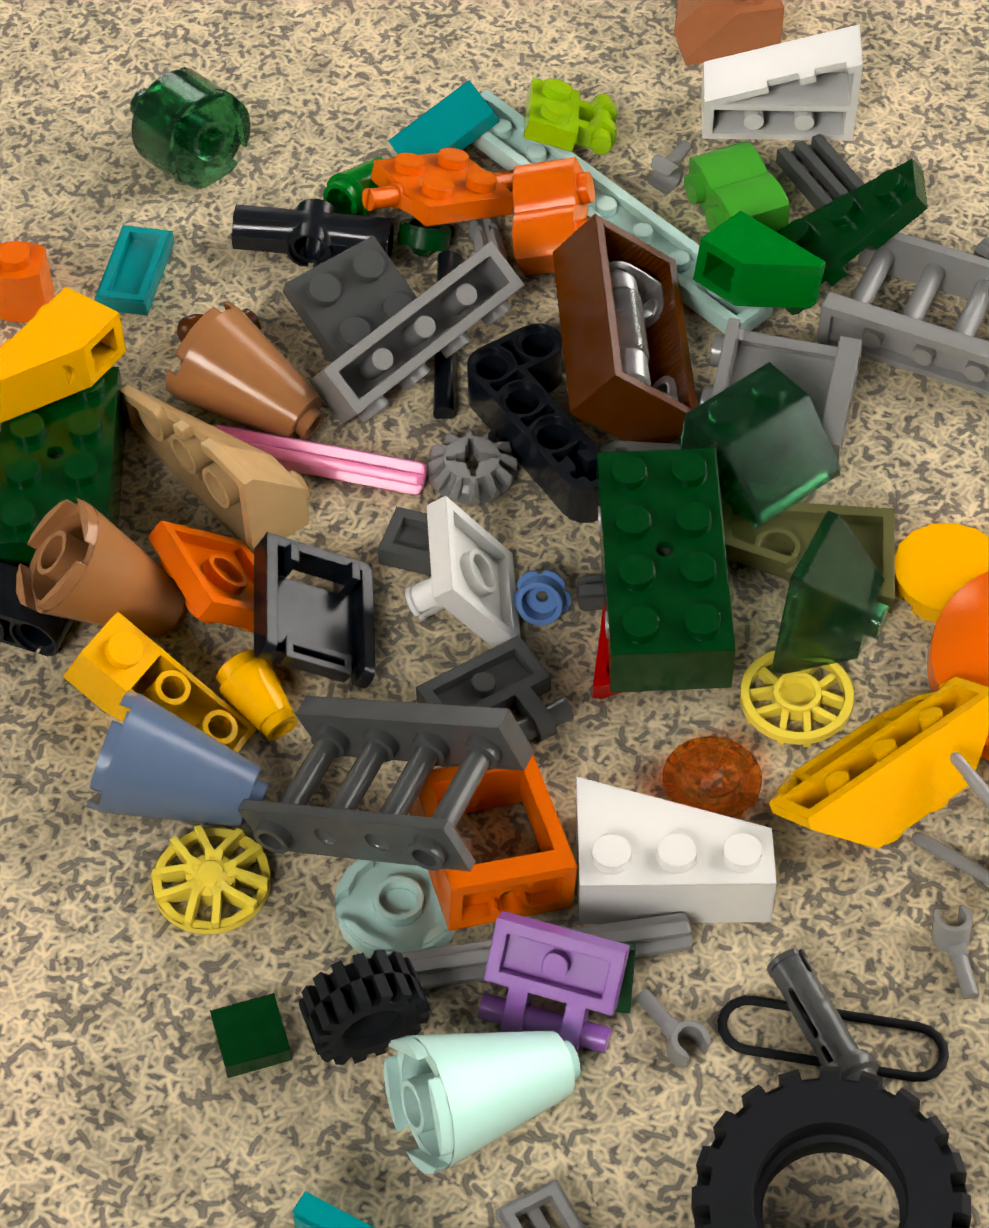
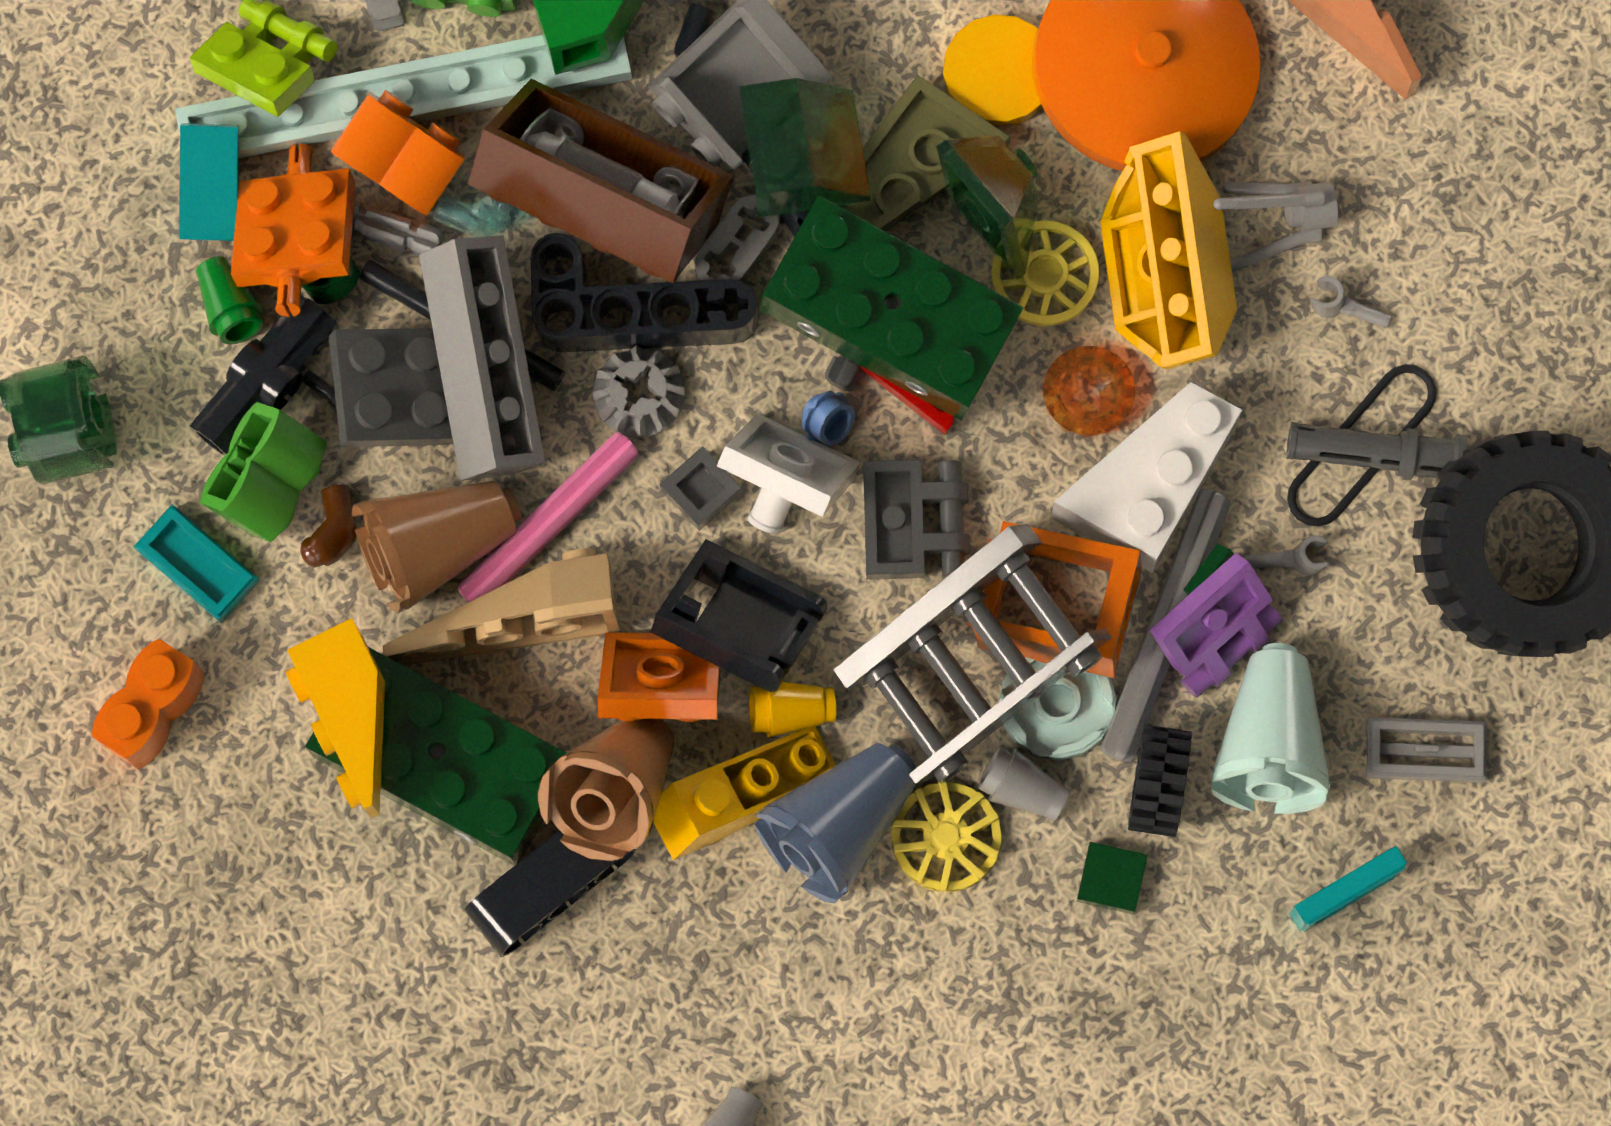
camera: 55 degrees left, 25 degrees up
none -> bright green brick [200,402,327,542]
none -> clear light blue arm [434,195,519,237]
none -> light grey cone [978,747,1070,821]

